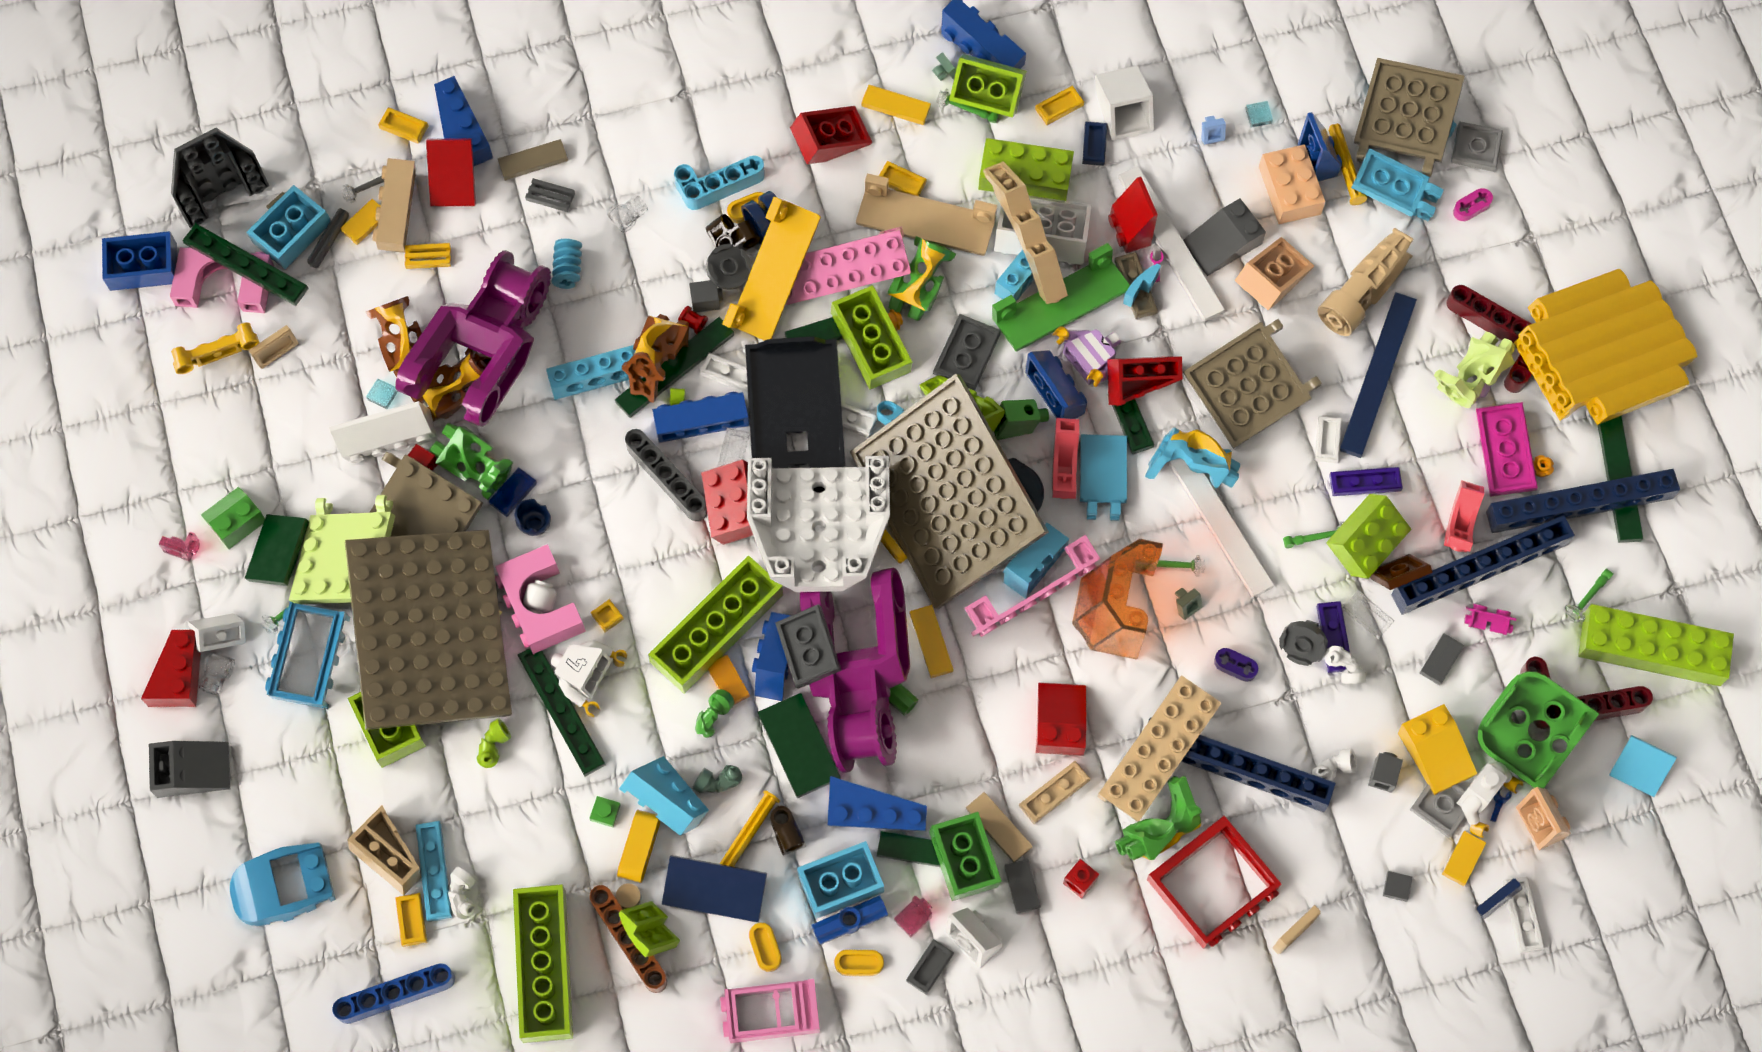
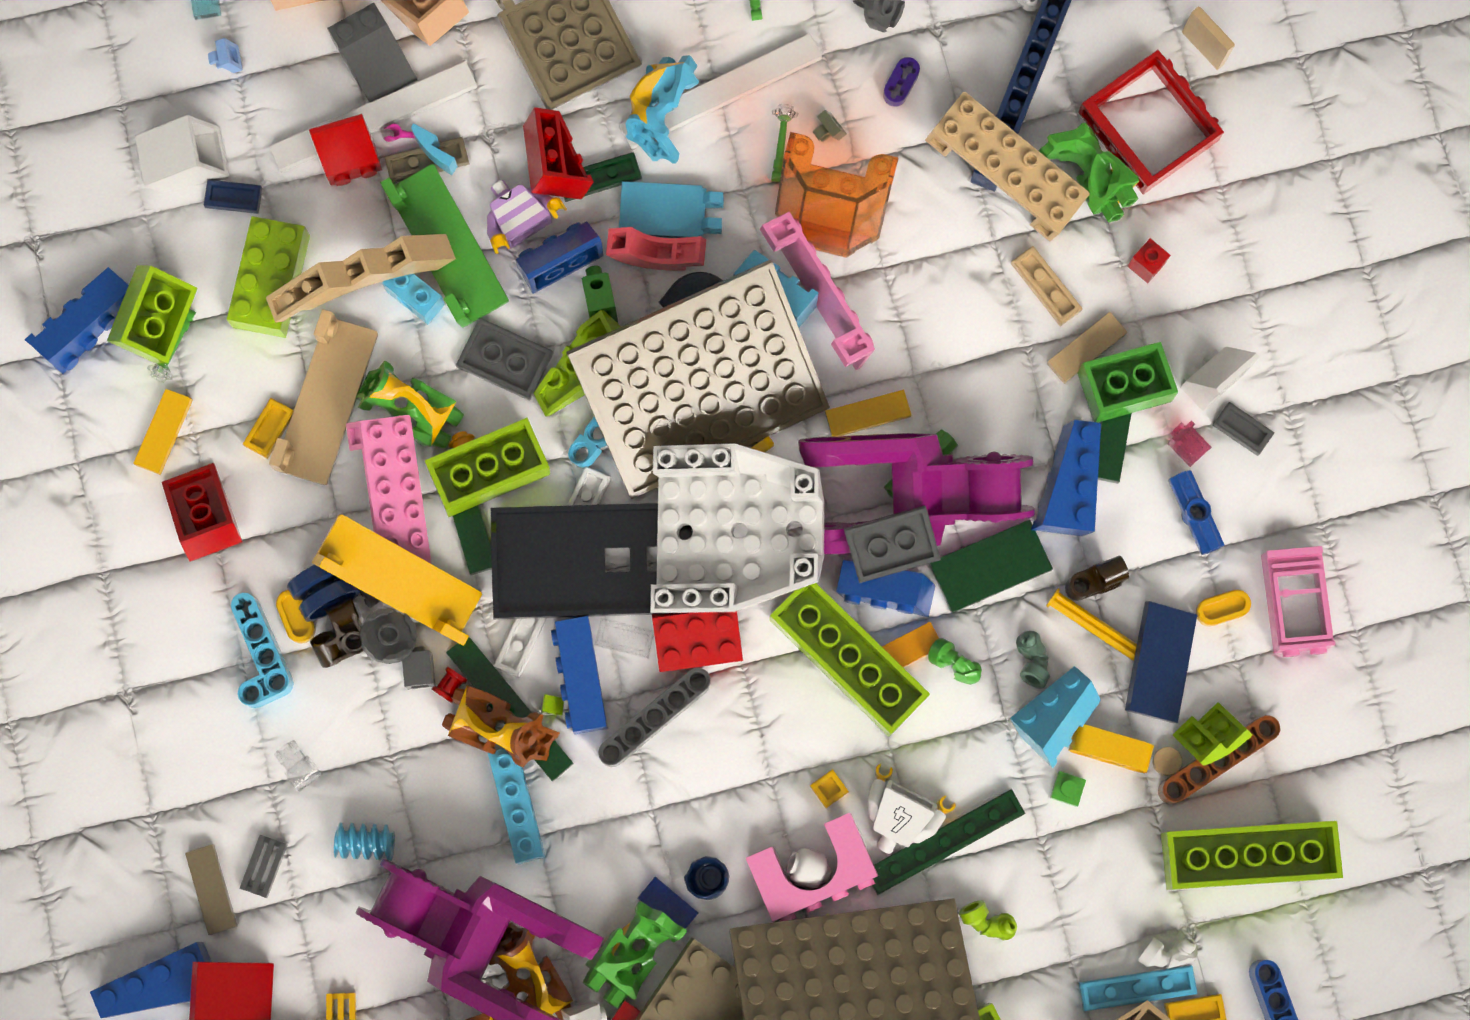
camera: 90 degrees left, 10 degrees up
medium azure brick [797,841,884,920] -> none
yellow tile [834,950,884,976] -> none
sand green tile [932,52,956,81] -> none
white slope [994,196,1092,265] -> none
dark grey tile [1004,859,1041,914] -> none
yellow tile [1035,85,1084,125] -> none
red slope [1035,683,1086,756] -> none

